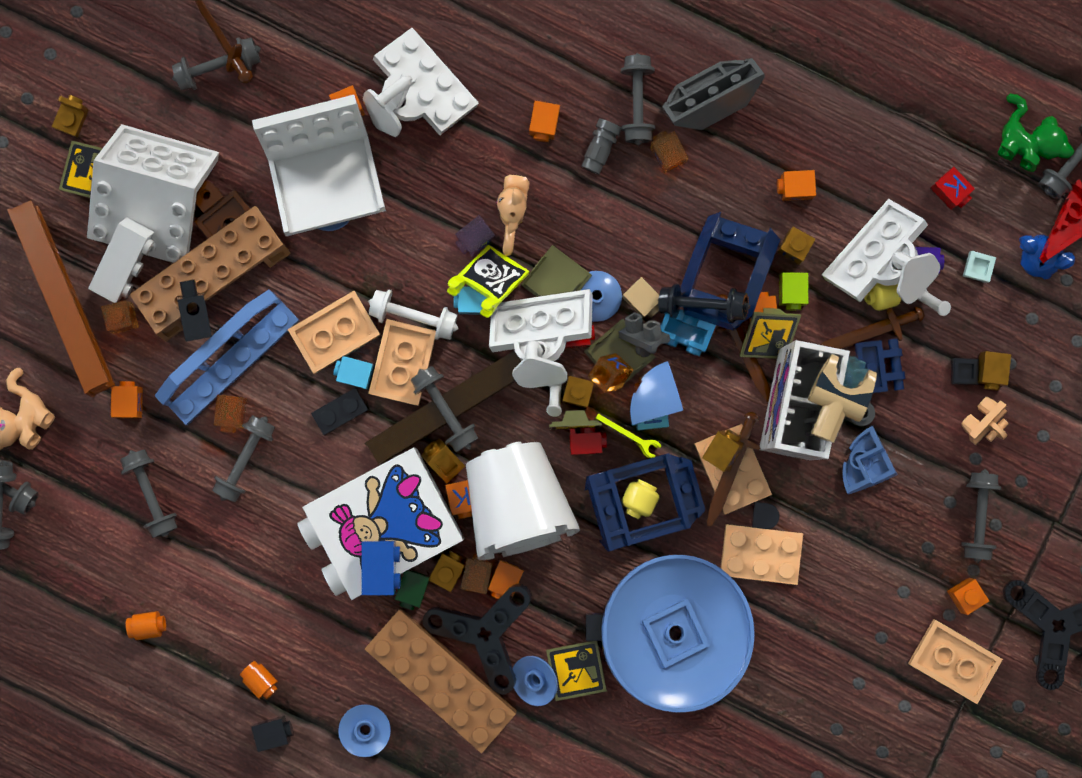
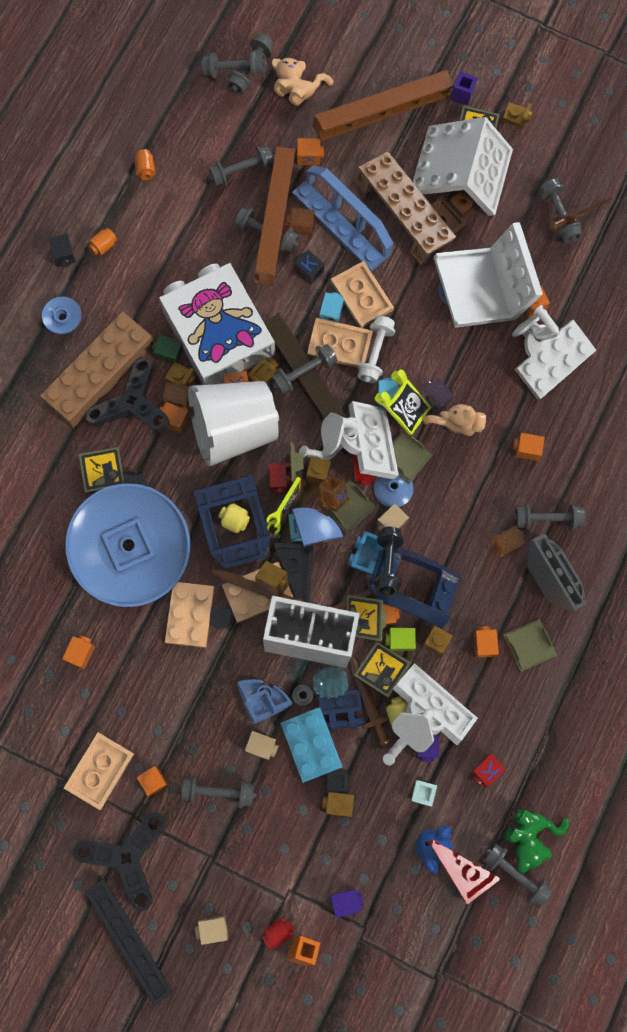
camera: 85 degrees right, 10 degrees down
white brick [88,217,154,304] -> none
clear orange brick [101,300,139,334] -> none
black torso [177,279,212,342] -> none
black plate [311,388,369,436] -> none
blue brick [362,541,401,595] -> none
medium blue dish [513,656,558,706] -> none
dark grey axle [581,118,622,175] -> none
dark grey hips [618,312,670,357] -> none
tan connector [808,354,877,443] -> none
light nougat hips [961,397,1009,445] -> none
none -> orange brick [62,635,95,669]
none -> tan brick [245,731,279,760]
none -> dark orange tile [254,146,295,287]
none -> black wing [274,543,313,603]
none -> medium azure plate [281,708,342,783]
none -> black brick [294,250,325,285]
none -> piece [354,642,411,698]
none -> dark purple brick [451,72,478,106]
none -> olive piece [503,619,557,672]

